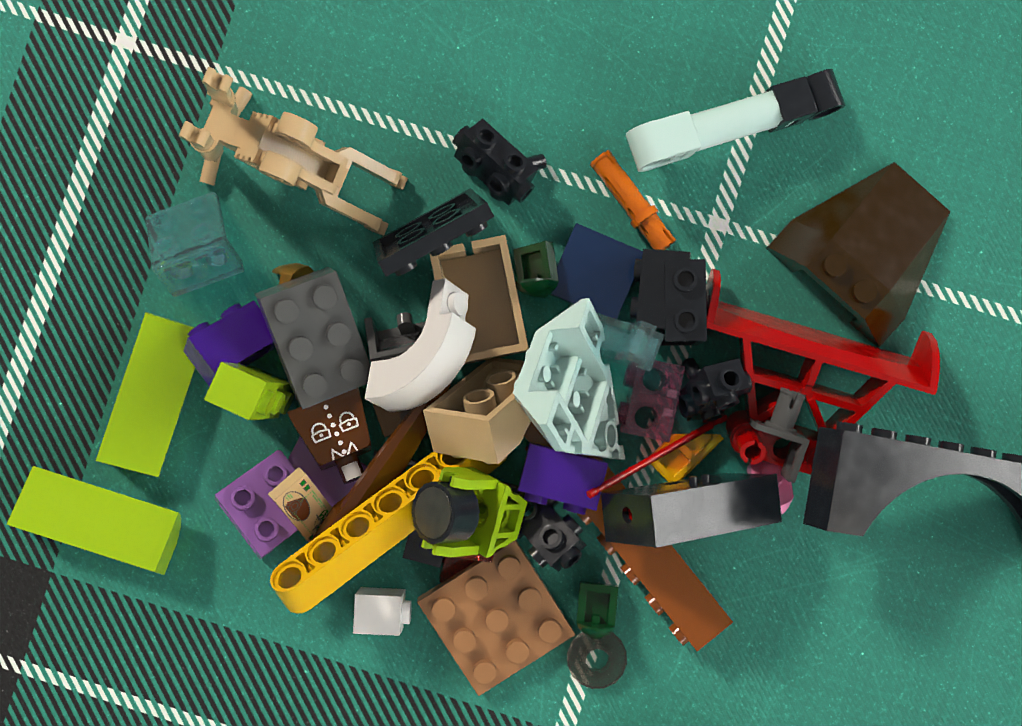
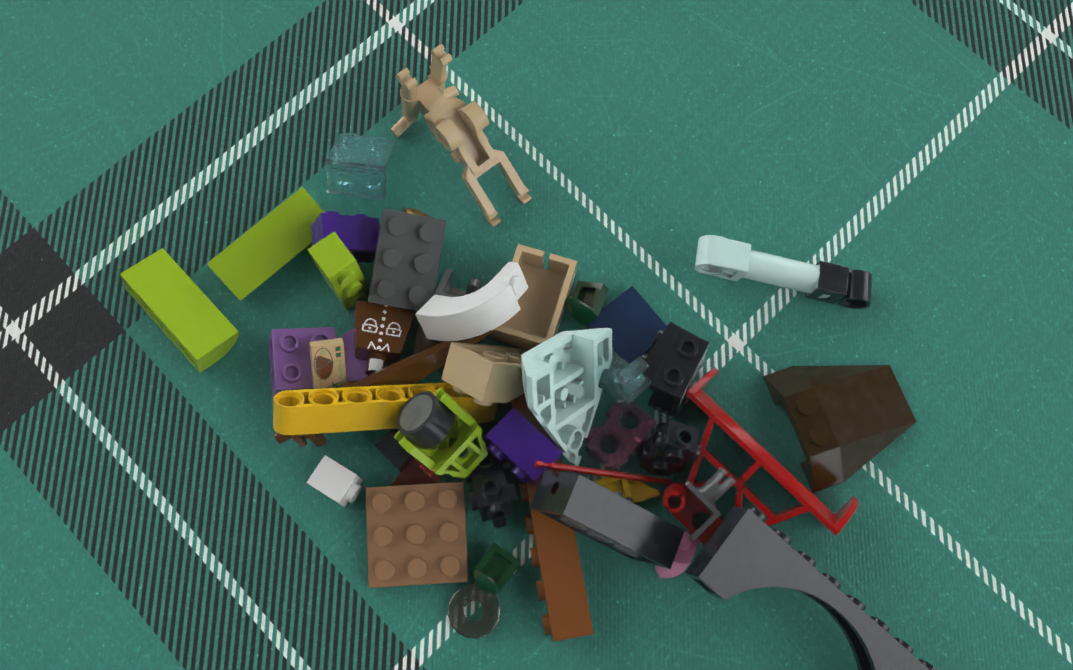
camera: 25 degrees right, 15 degrees down
black plate [373,188,494,277] -> none
black brick [452,118,547,206] -> none
orange pin [590,150,676,250] -> none

